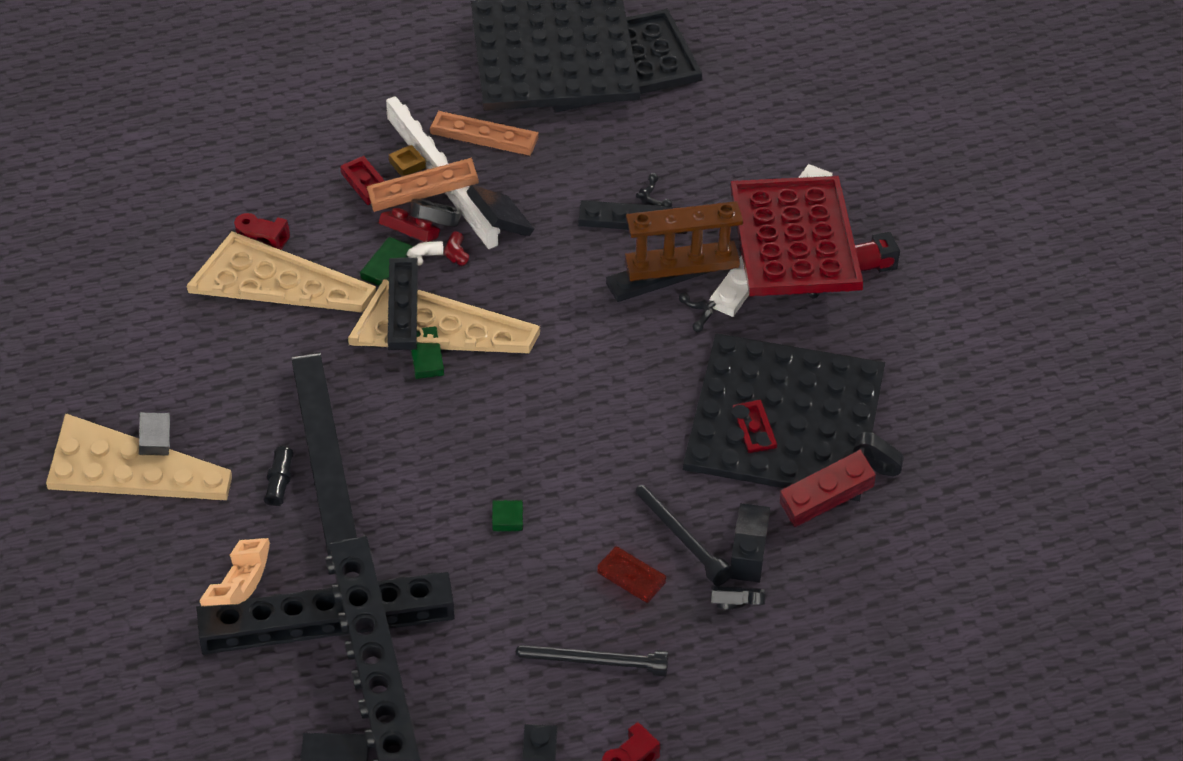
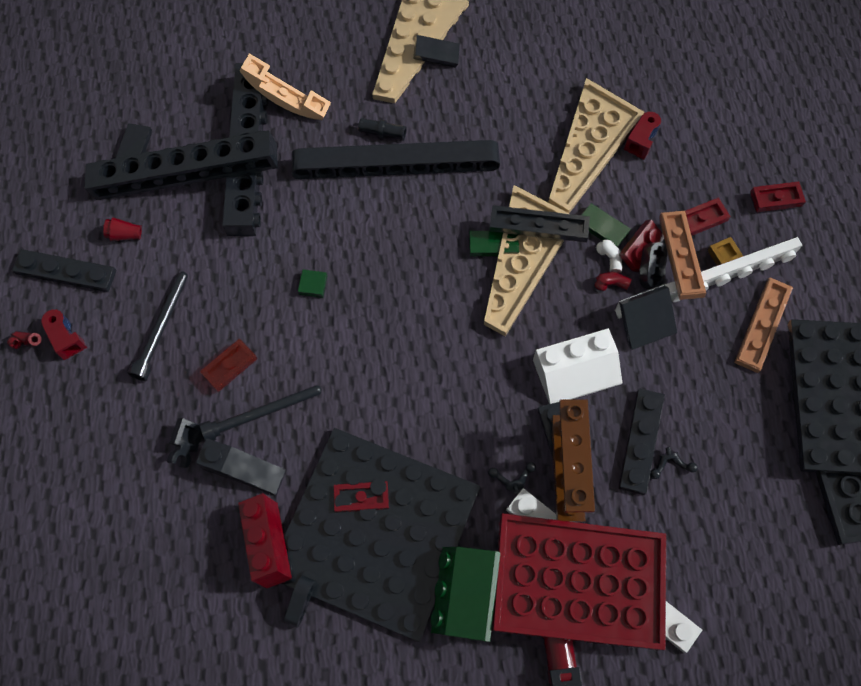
camera: 100 degrees right, 20 degrees up
none -> dark red cone [103,217,142,241]
none -> dark green slope [431,547,500,642]
none -> white slope [533,328,622,404]
none -> dark red plate [750,181,806,212]

